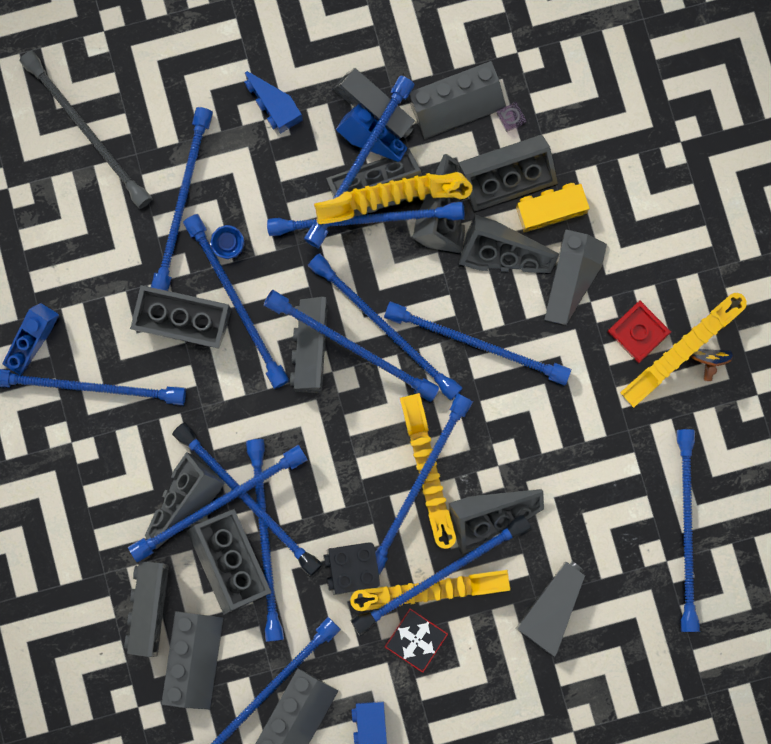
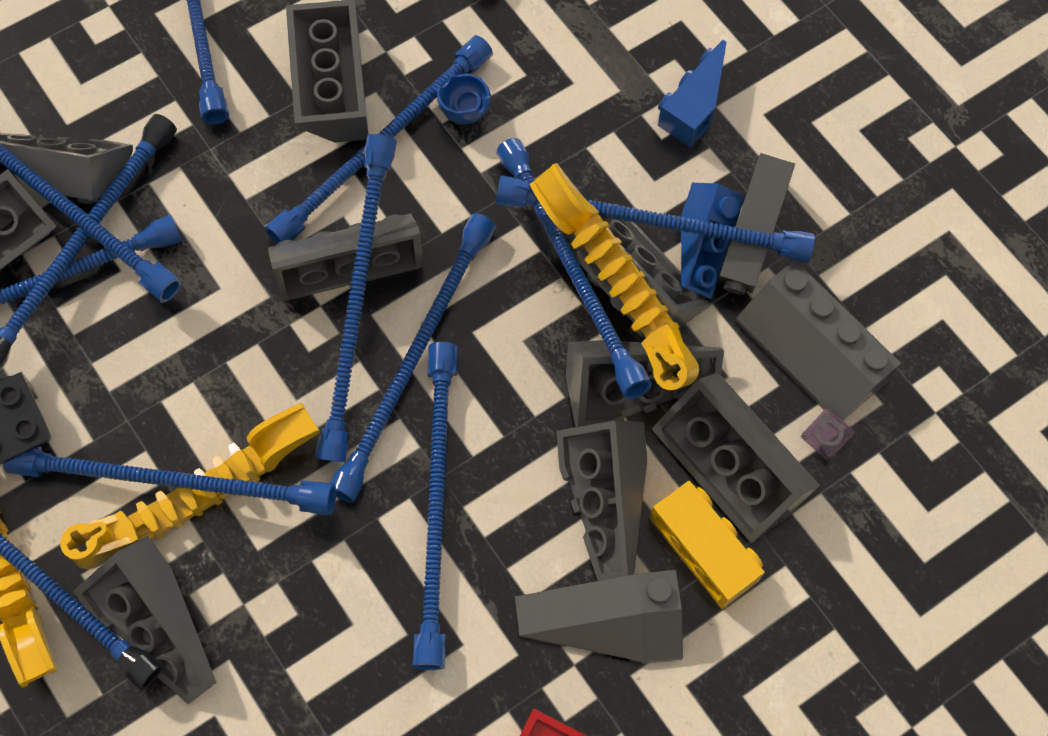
camera: 65 degrees right, 15 degrees down
blue hose [151,107,213,291] -> none

